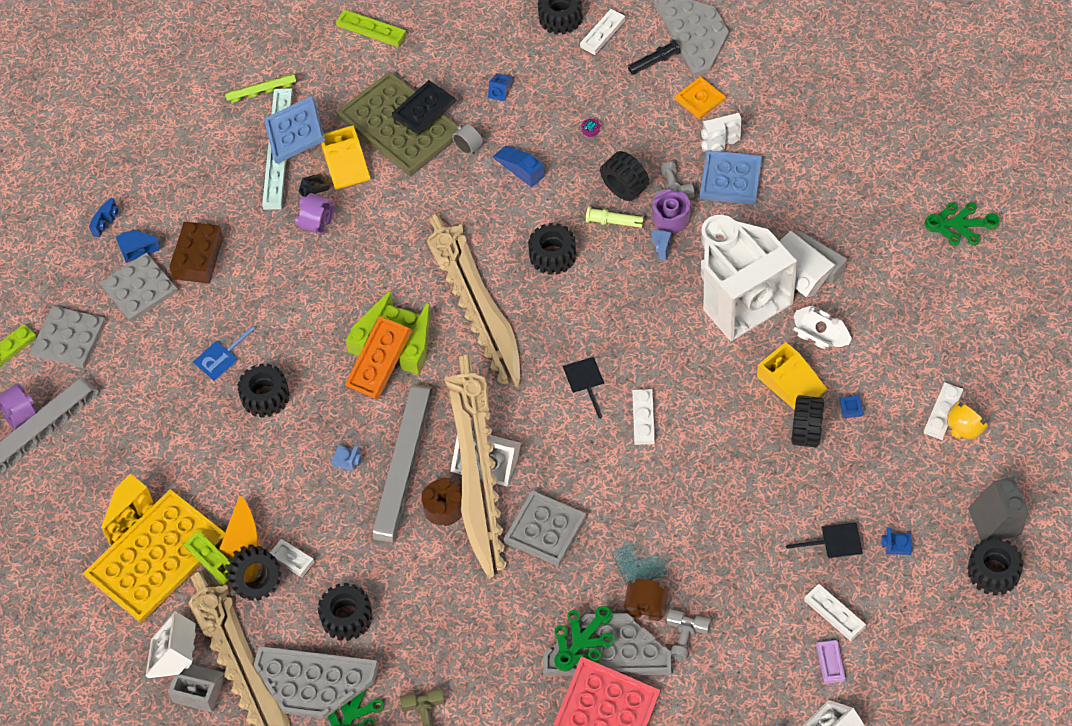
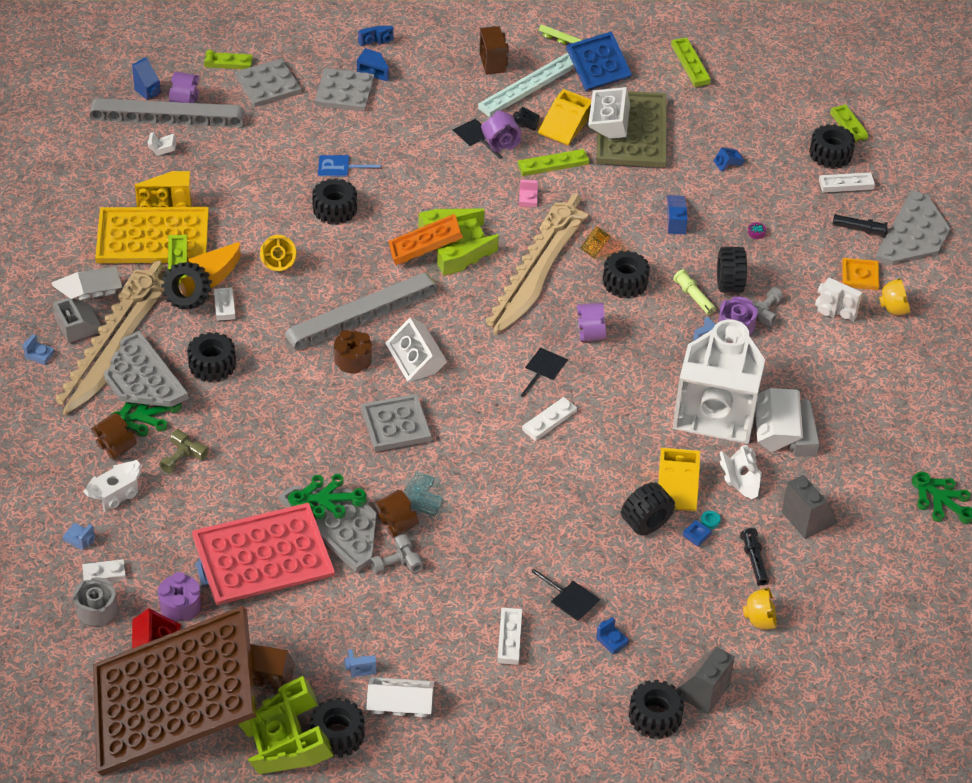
camera: 40 degrees right, 10 degrees down
reddish brown brick [169,221,224,284] -> none
medium blue plate [264,96,325,164] -> none
medium blue bracket [331,445,362,472] -> none
black plate [392,80,456,136] -> none
tan piece [444,355,506,579] -> none
light grey piece [452,124,483,155] -> none
medium blue plate [700,150,762,205] -> none
lavender tile [816,640,845,684] -> none
white plate [924,382,963,440] -> none
none -> white bracket [148,132,177,156]
none -> yellow cylinder [260,235,297,272]
none -> black piece [452,118,502,159]
none -> reddish brown brick [479,26,509,75]
none -> lime plate [517,149,589,176]
none -> bright pink bracket [519,180,538,207]
none -> blue plate [566,31,632,91]
none -> medium lavender brick [577,303,607,342]
none -> clear yellow slope [580,225,611,259]
none -> white slope [588,87,630,139]
none -> teal tile [700,511,721,530]
none -> black pin [740,528,770,586]
none -> dark grey slope [782,475,837,539]
none -> yellow cylinder [879,278,910,316]

